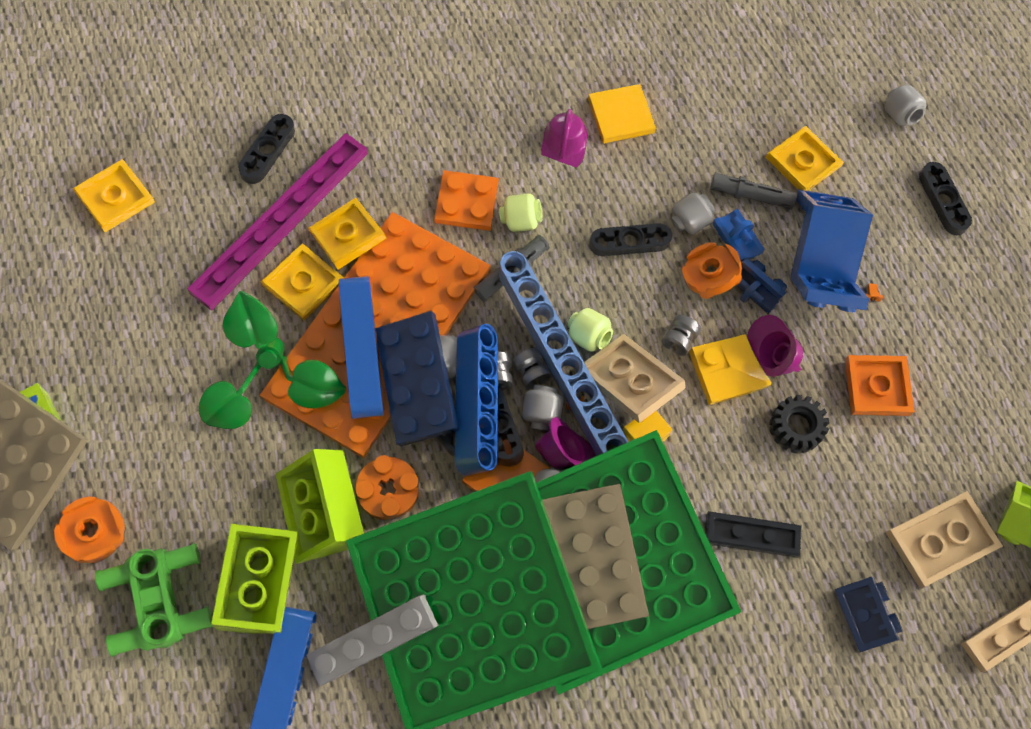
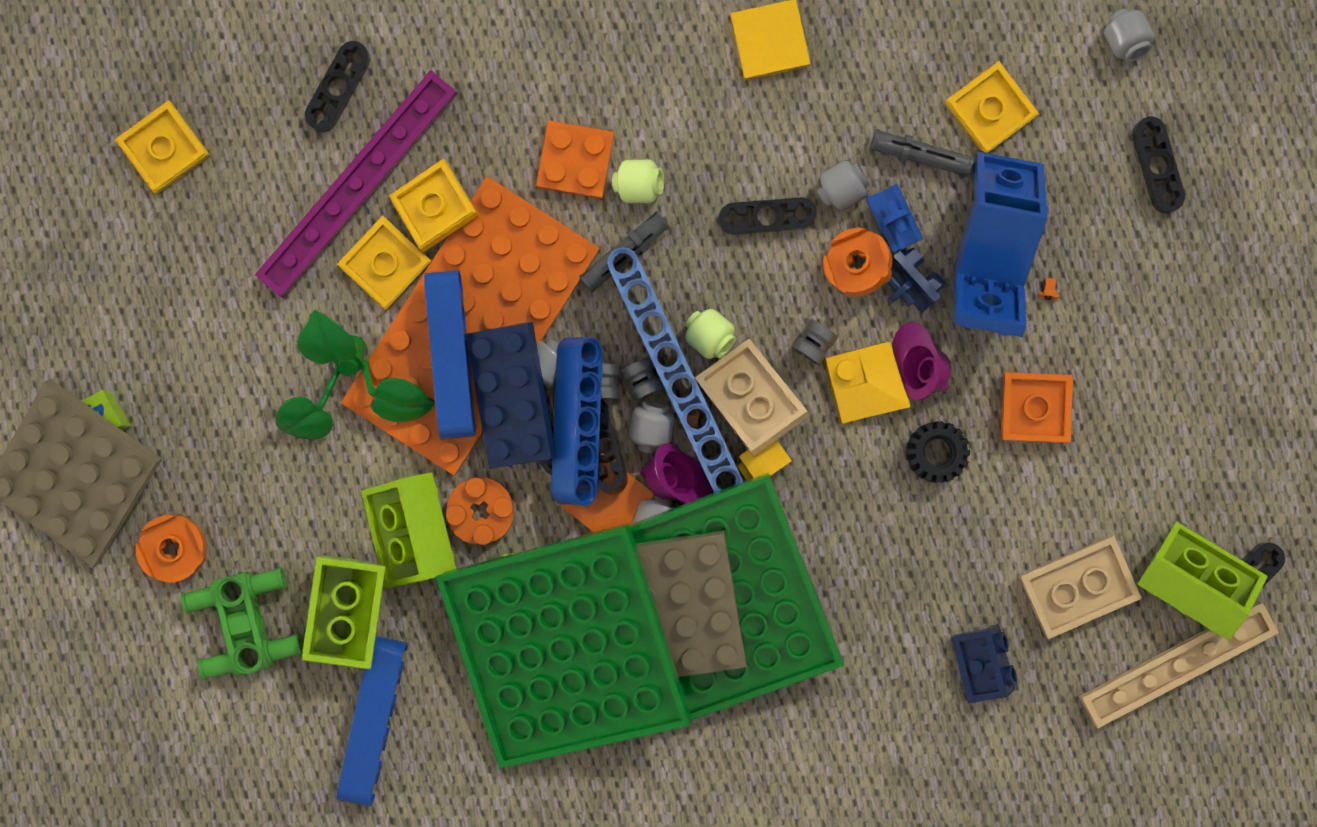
camera: 15 degrees right, 20 degrees up
light grey plate [306,595,438,686] -> none
magenta piece [541,109,588,168] -> none
black tile [705,511,802,558] -> none

